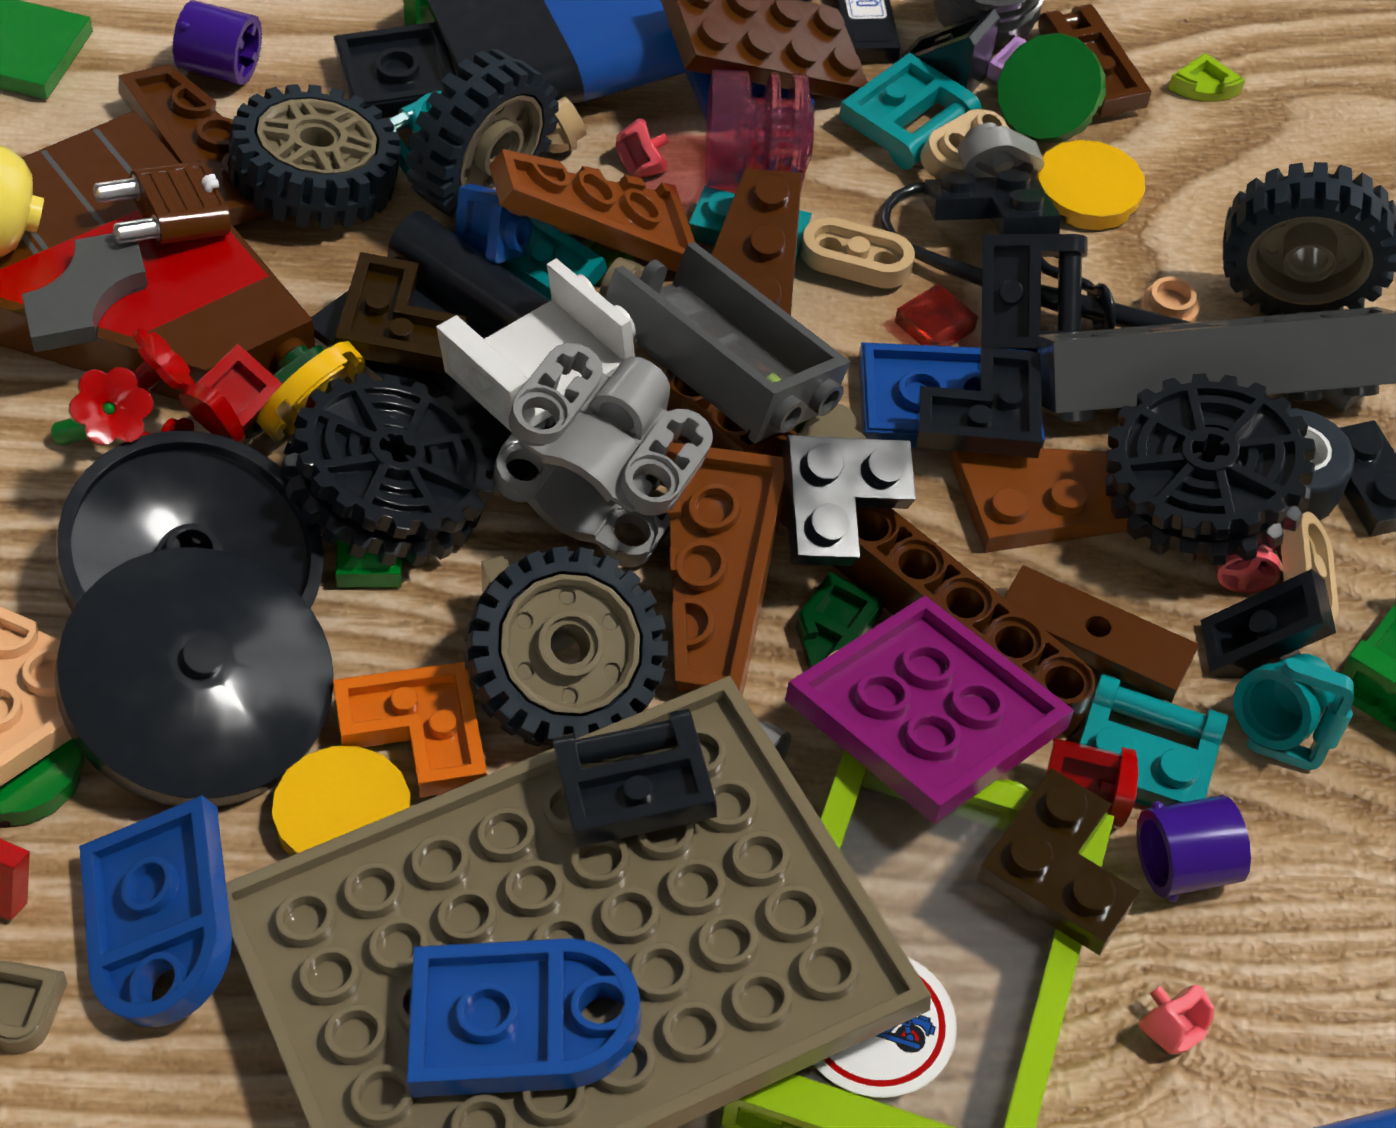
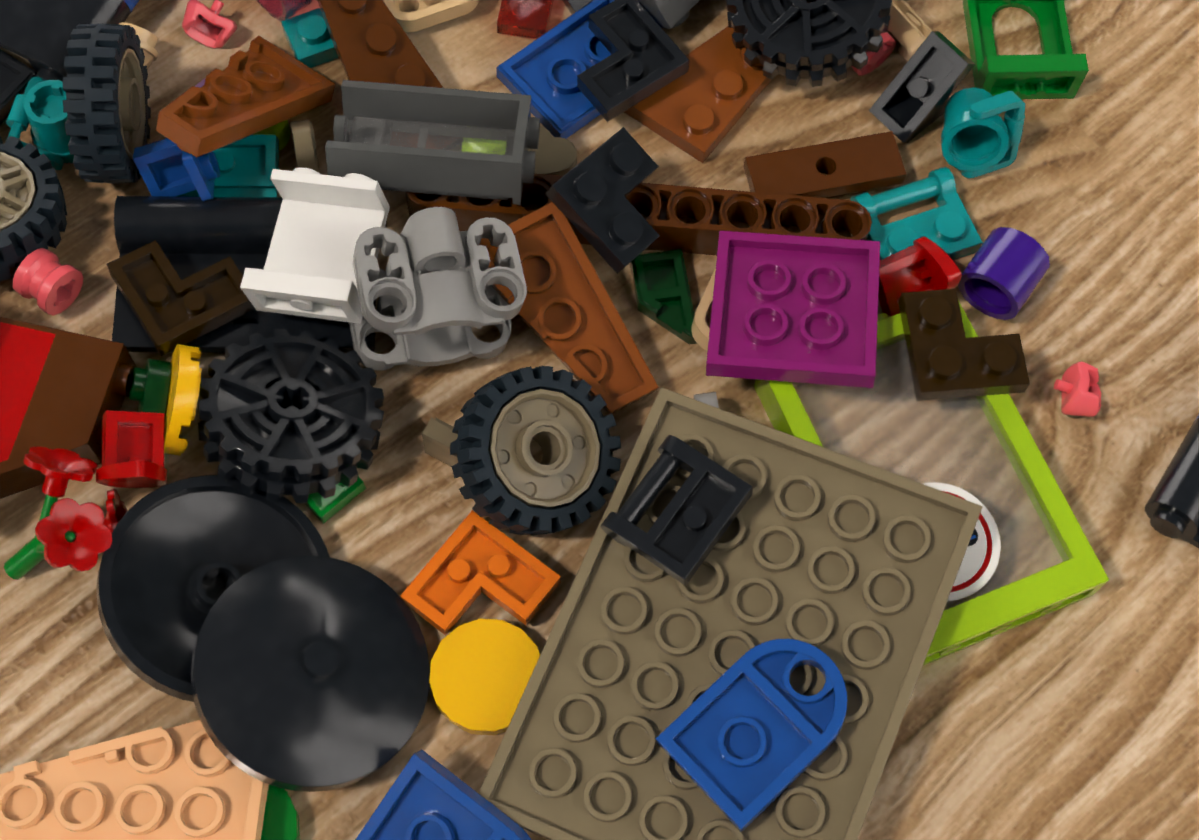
camera: 40 degrees left, 15 degrees up
none -> coral wheel [13,248,83,316]

